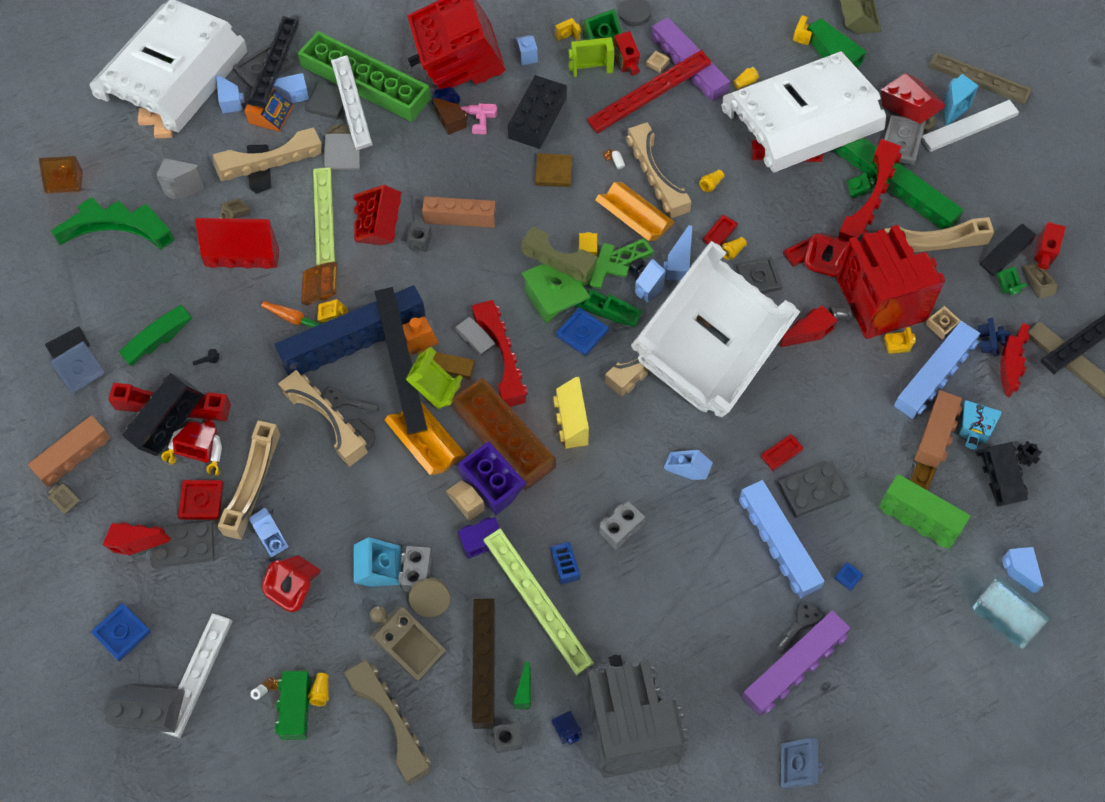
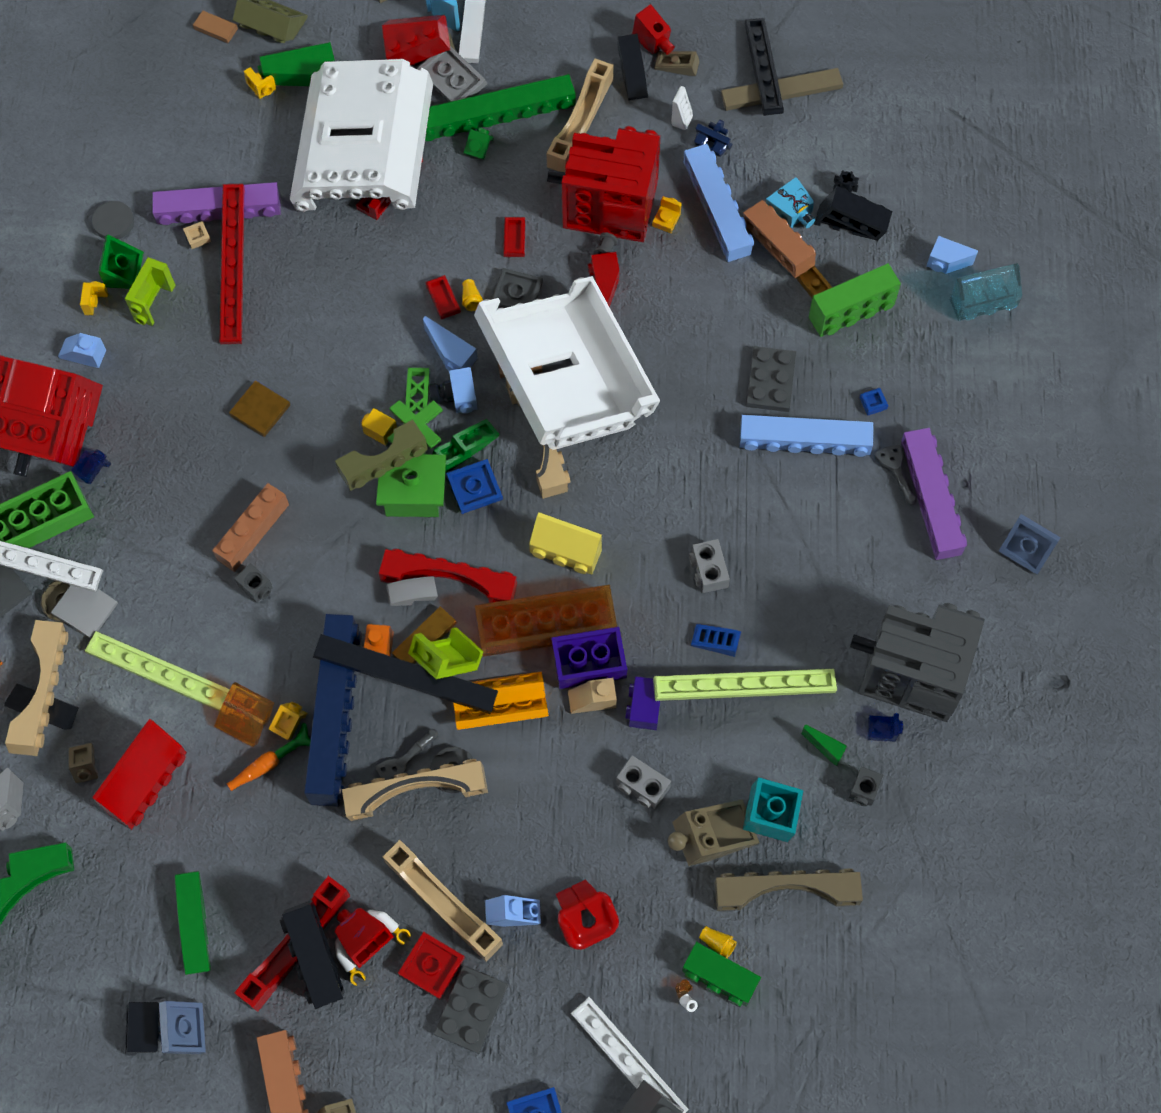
camera: 60 degrees left, 5 degrees up
red slope [102,522,171,555] -> none
black hand [193,349,219,366] -> none
red wedge [354,185,402,245] -> none
medium azure slope [354,537,401,587] -> none
dark tan tile [409,577,450,617] -> none
reddish brown slope [433,98,468,135] -> none
bright pink piece [461,103,498,135] -> none
dark brown brick [472,598,495,729] -> none
black brick [508,75,567,149] -> none
light orange slope [596,182,674,241] -> none
white arm [603,149,625,170] -> none
red torso [613,31,640,76] -> none
tan arch [626,122,691,218] -> none
light blue slope [664,450,713,480] -> none
yellow cone [699,169,725,192] -> none
yellow cone [733,67,759,90] -> none
red tile [761,434,804,471] -> none
red piece [804,232,848,277] -> none
red arch [838,139,902,241] -> none
tan piece [926,306,961,340] -> none
green bracket [995,266,1027,295] -> none
red slope [1000,323,1030,398] -> none
none -> white slope [671,86,693,130]
none -> teal brick [743,777,804,842]

